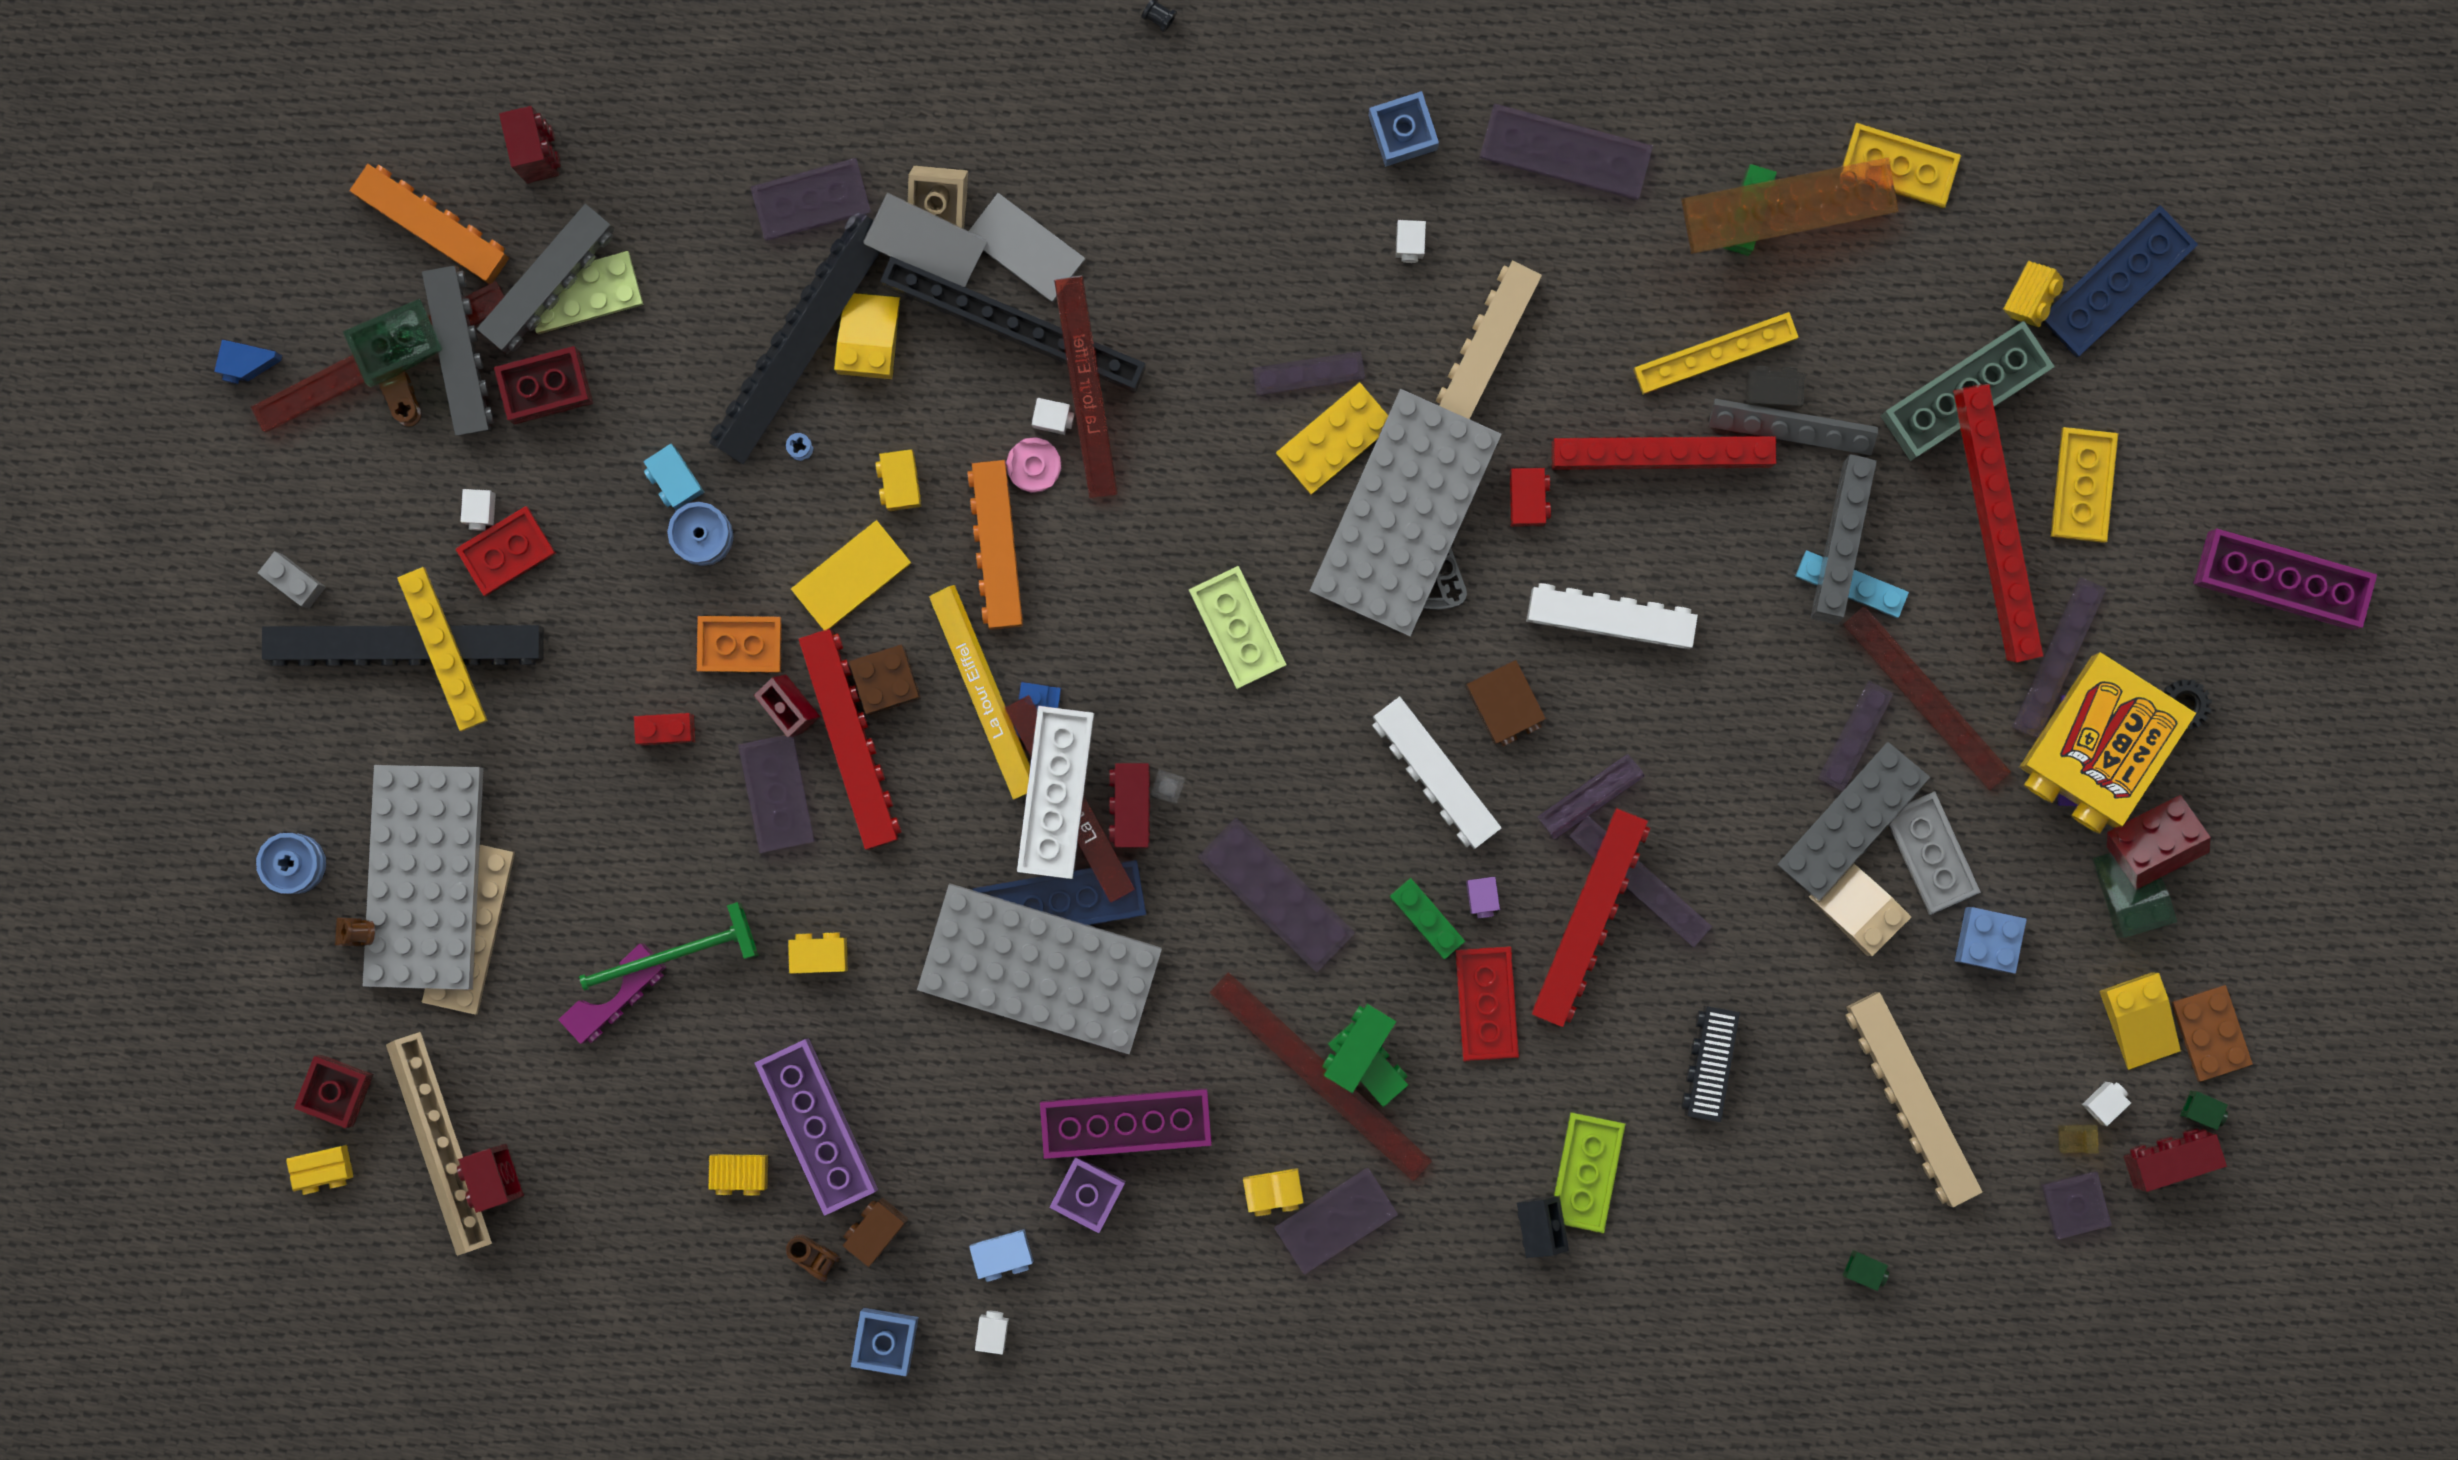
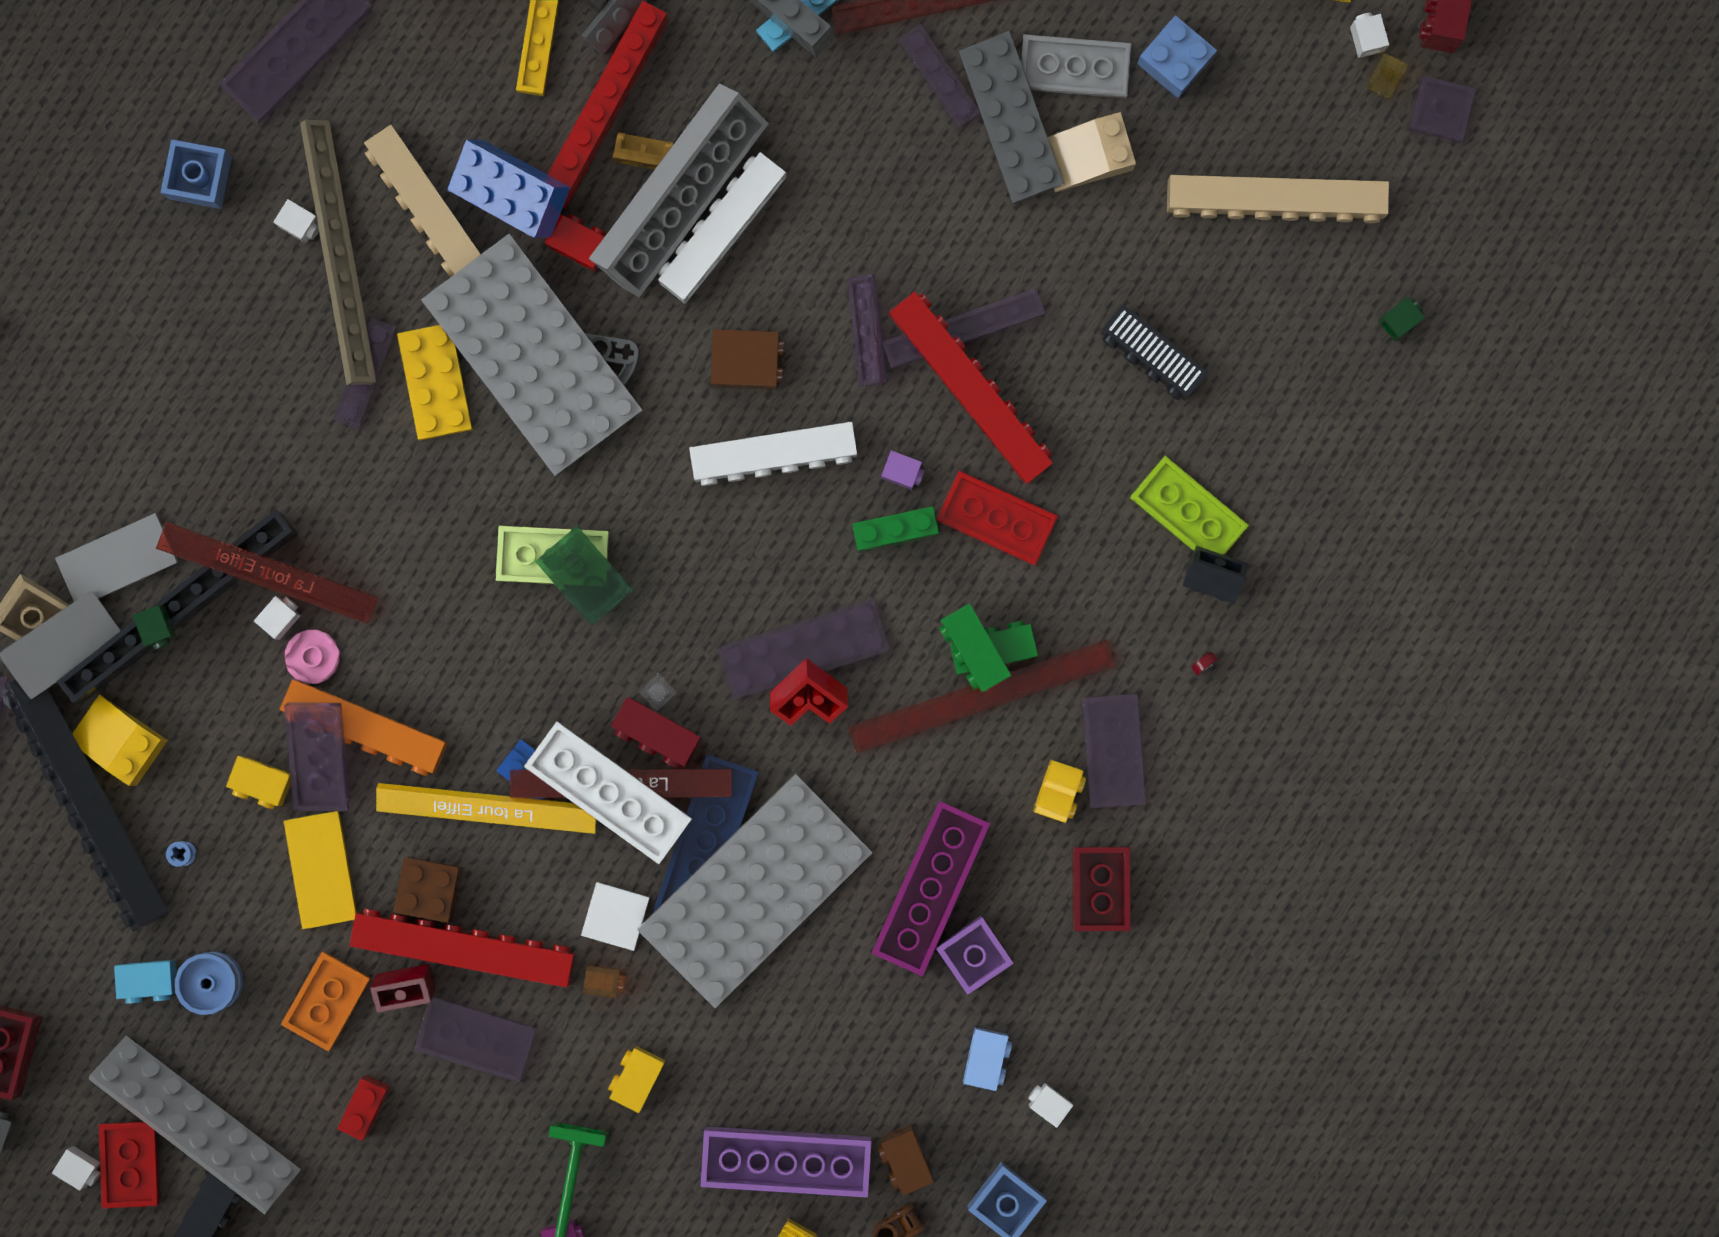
camera: 65 degrees left, 0 degrees up
none -> light grey plate [89,1036,301,1214]
none -> dark green brick [132,605,177,650]
none -> clear purple plate [284,702,350,811]
none -> dark tan plate [300,120,376,385]
none -> brick [447,140,570,238]
none -> clear green slope [535,526,633,626]
none -> white tile [581,882,650,951]
none -> clear orange brick [583,964,626,998]
none -> light grey brick [589,84,769,297]
none -> pearl gold hinge [613,132,674,170]
none -> red brick [770,658,848,726]
none -> dark red brick [1072,847,1130,931]
none -> dark red tile [1191,652,1219,676]

